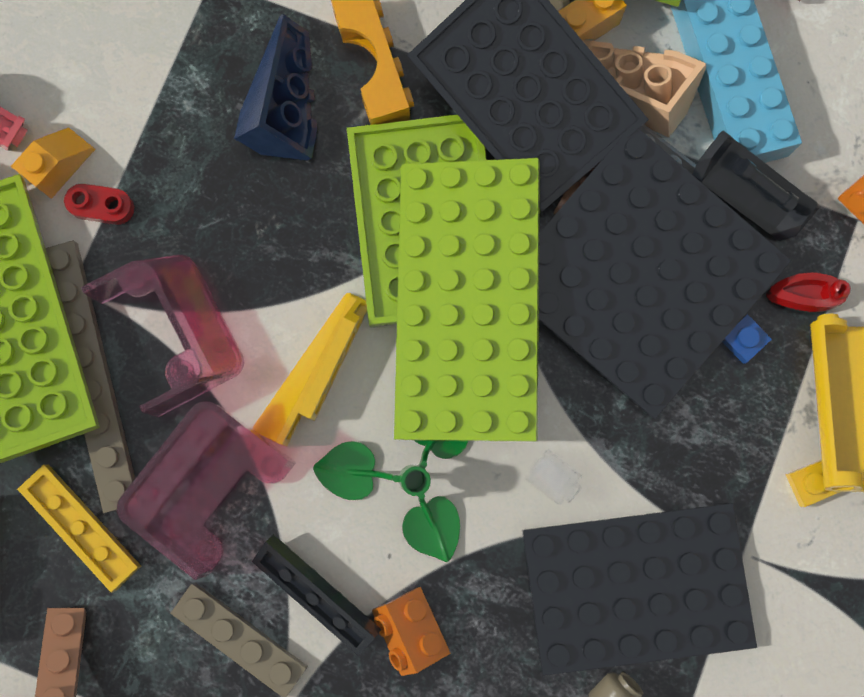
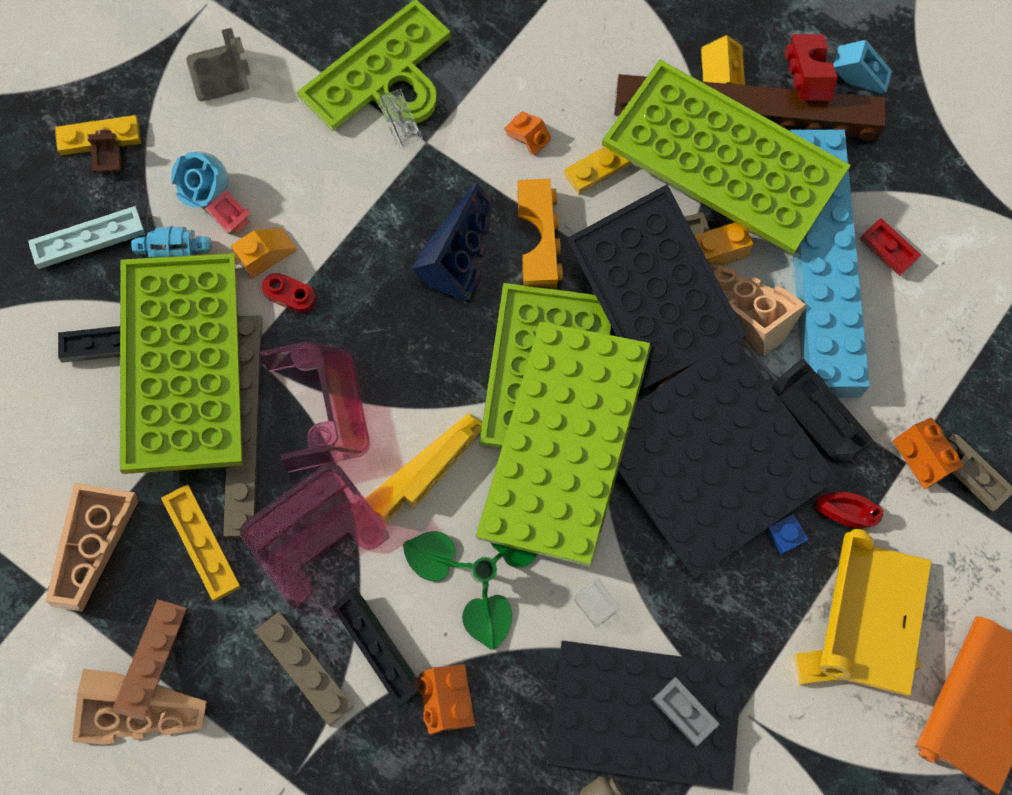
camera: 10 degrees right, 10 degrees down
none -> light grey plate [652,677,719,747]

